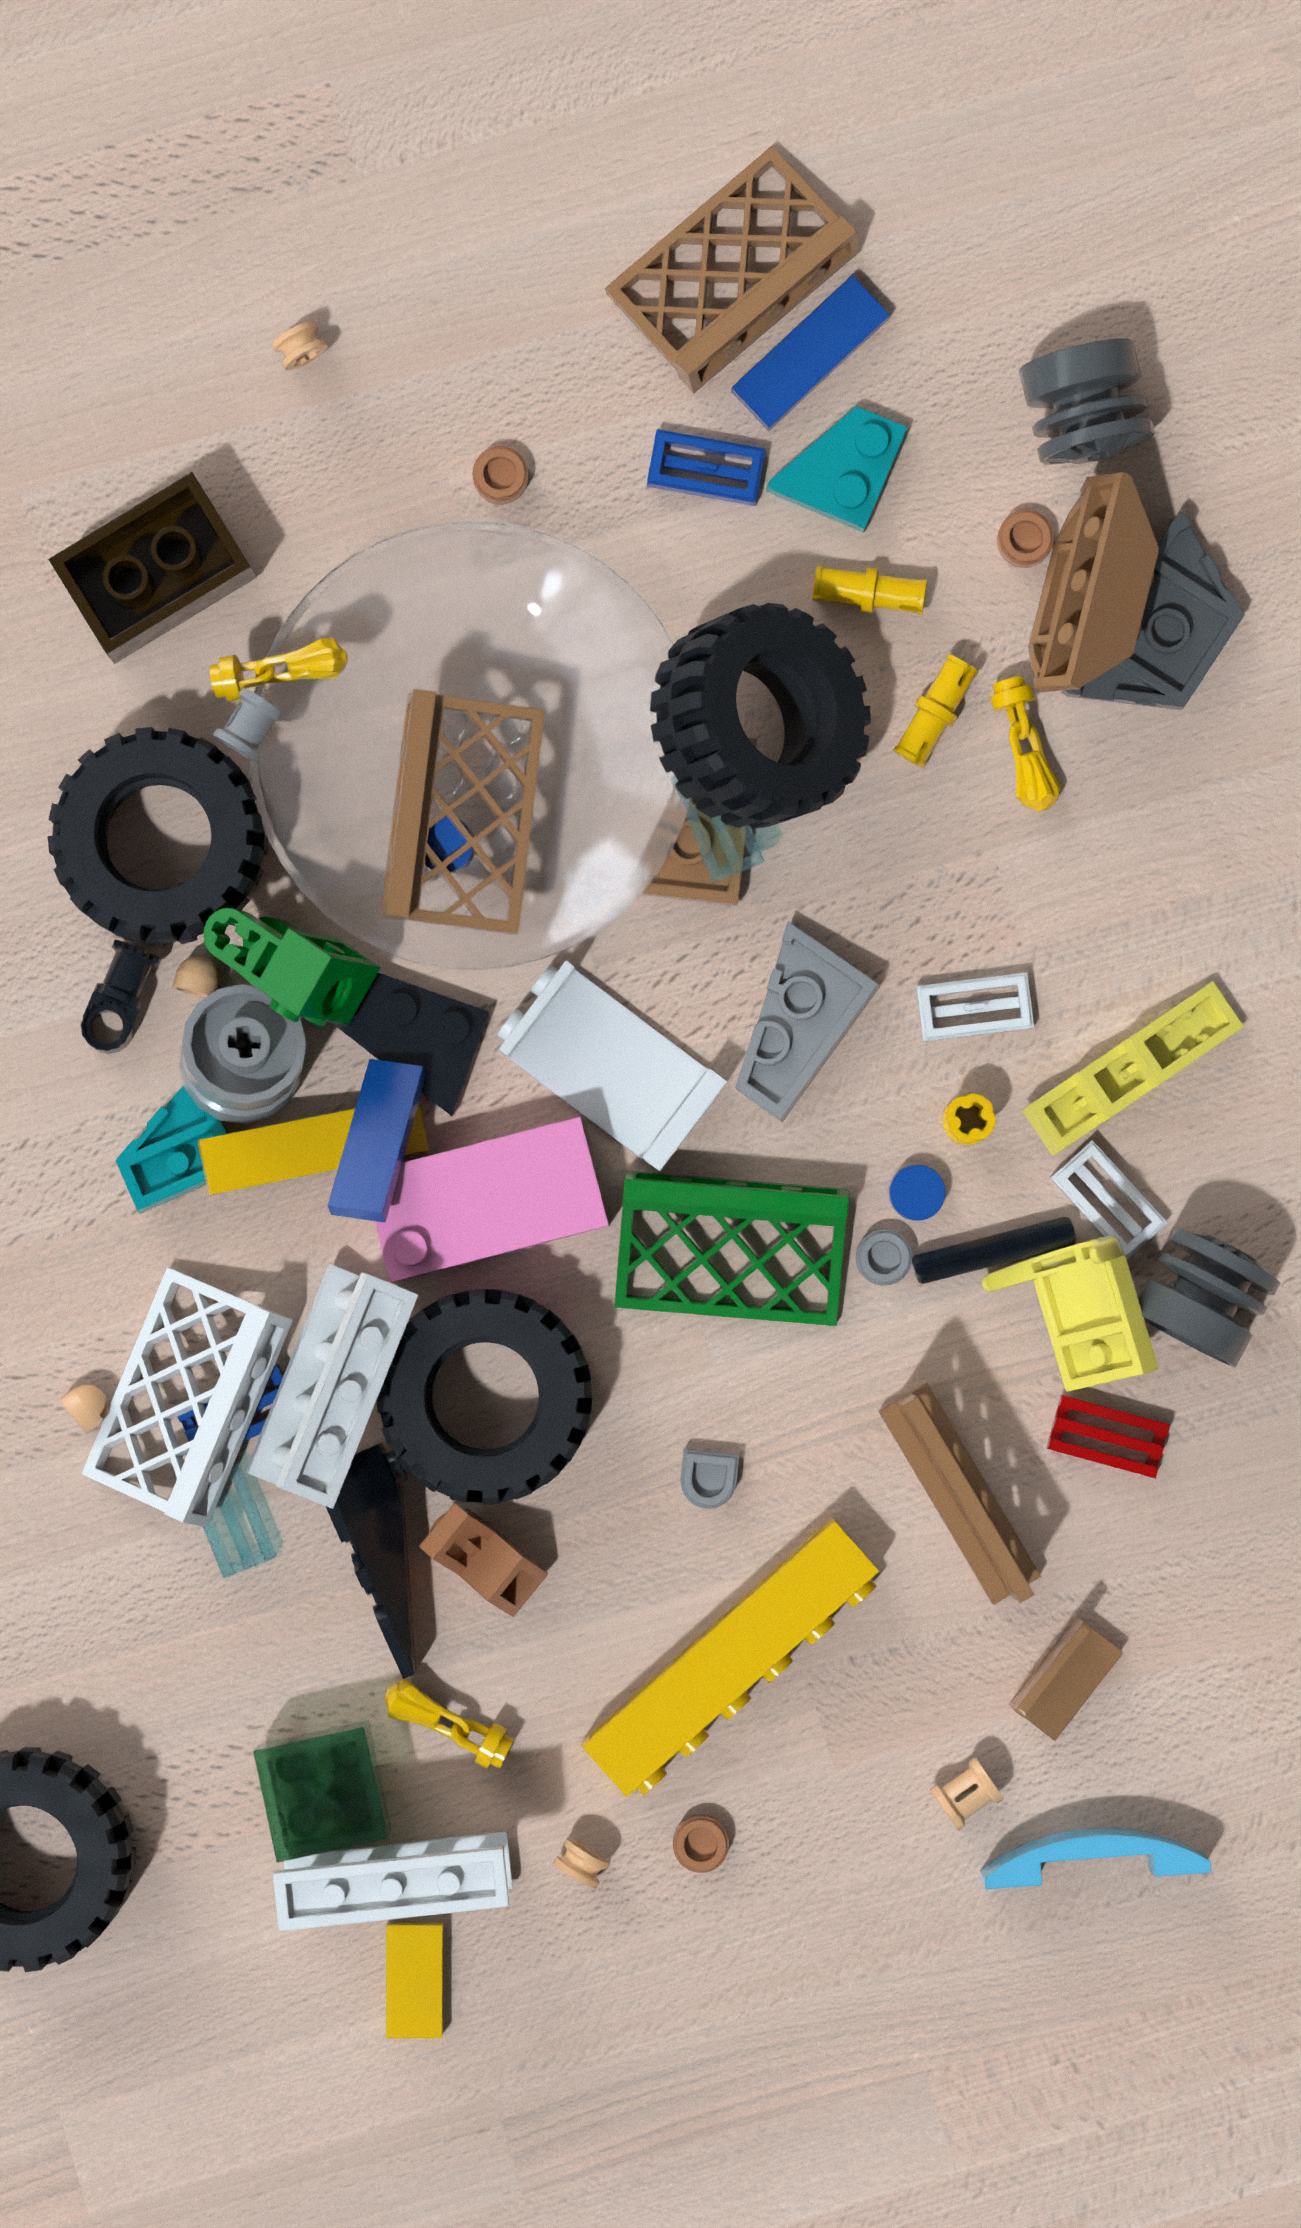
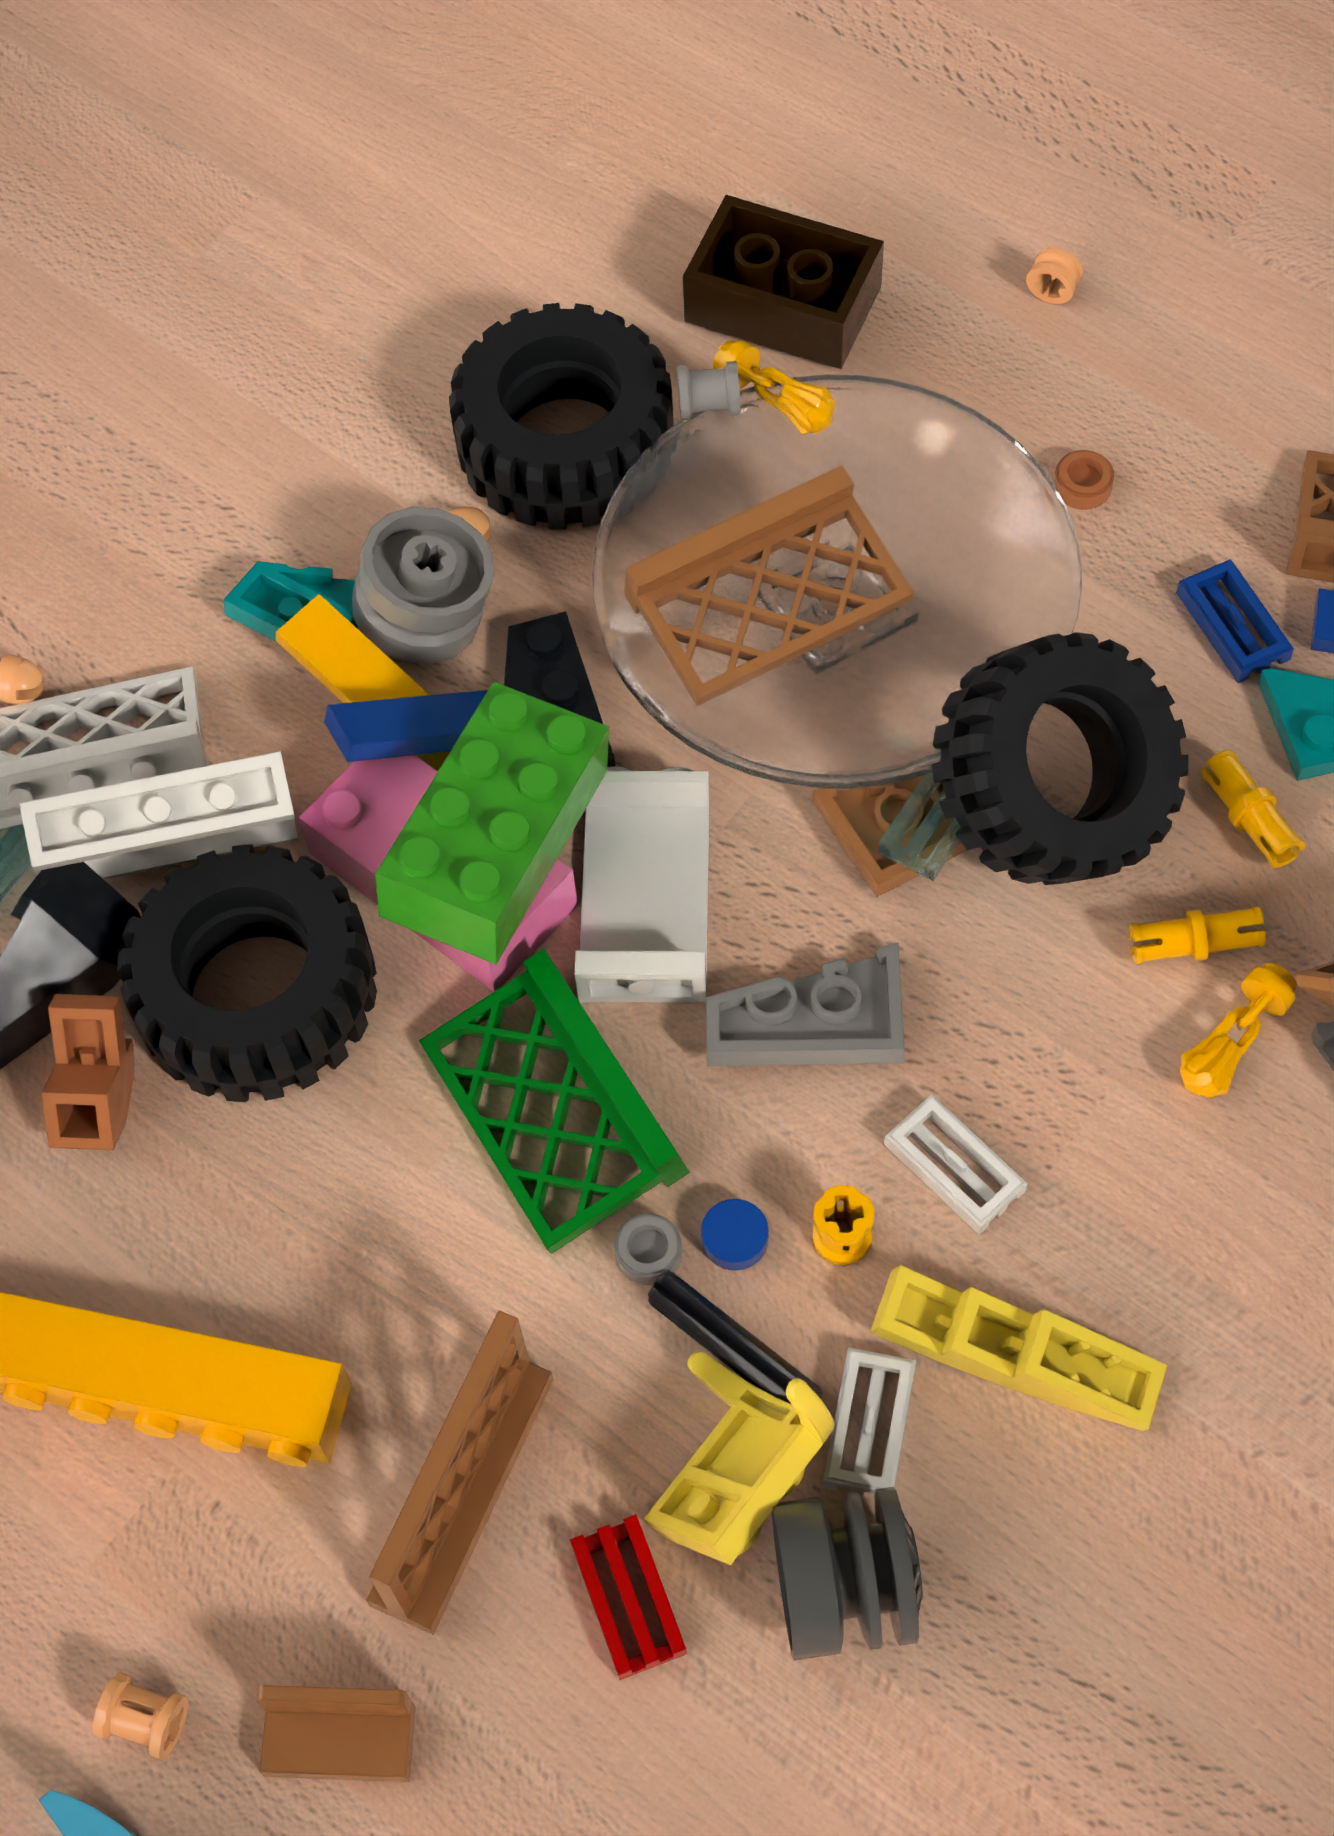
camera: 60 degrees right, 25 degrees down
black connector [80,939,161,1054] -> none
green brick [203,908,381,1026] -> none
blue tile [425,816,475,873] -> none
light grey tile [680,1449,739,1509] -> none
none -> bright green brick [375,681,609,965]

